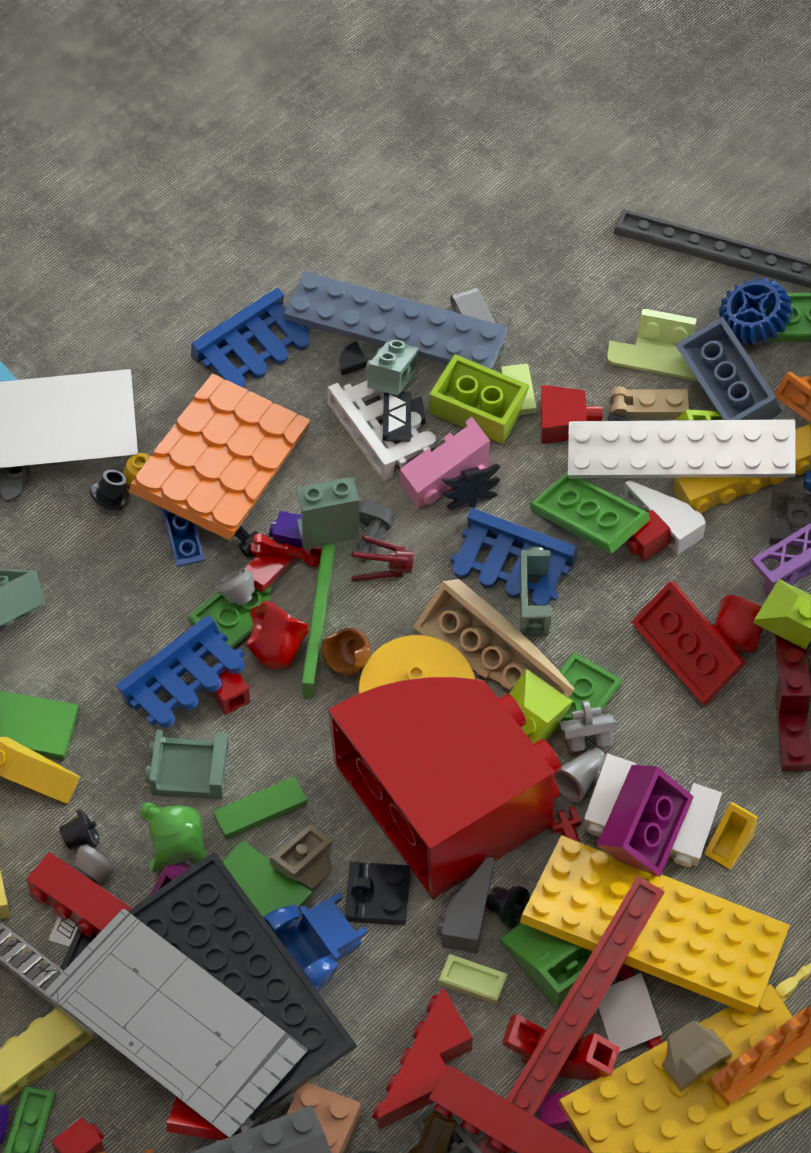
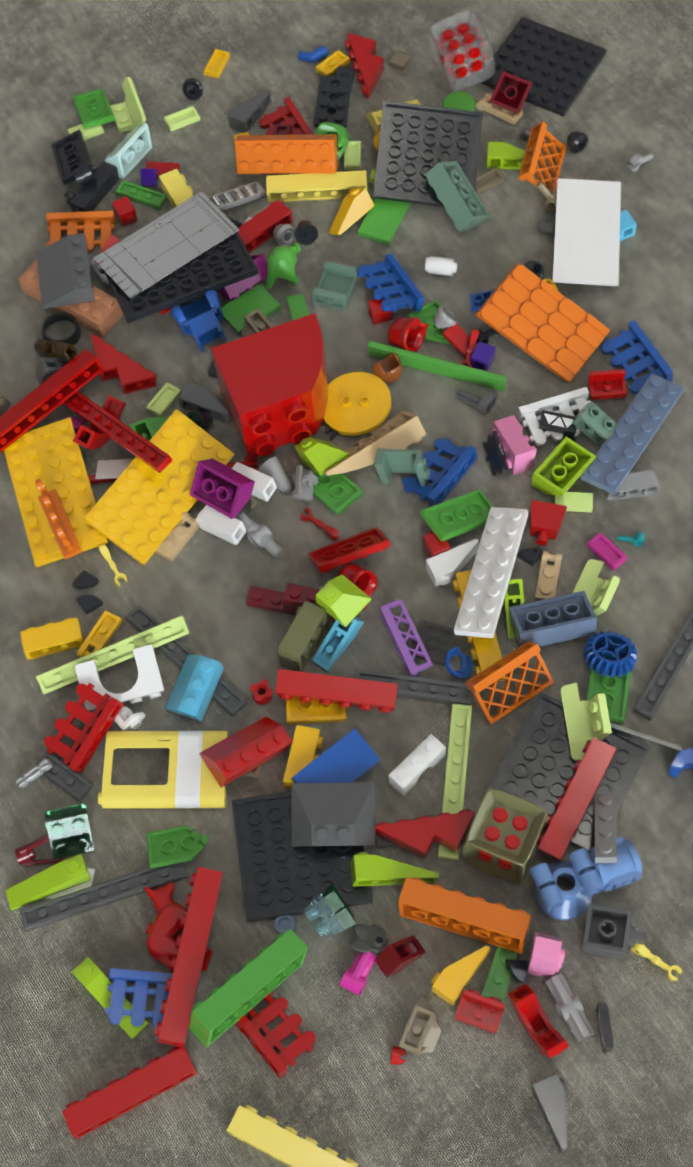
camera: 105 degrees right, 5 degrees up
sand green panel [296,477,359,549] -> none
black tile [339,341,367,375] -> none
dark red plant [351,535,414,581] -> none
dark tan slope [661,1020,732,1092] -> none
yellow slope [704,802,758,869] -> none
none -> tan plate [156,512,200,562]
none -> light grey pin [237,513,283,558]
none -> red piece [299,508,339,541]
none -> white head [425,256,457,276]
none -> dark pink tile [586,532,627,571]
none -> red bracket [587,369,627,400]
none -> teal hand [617,532,646,547]

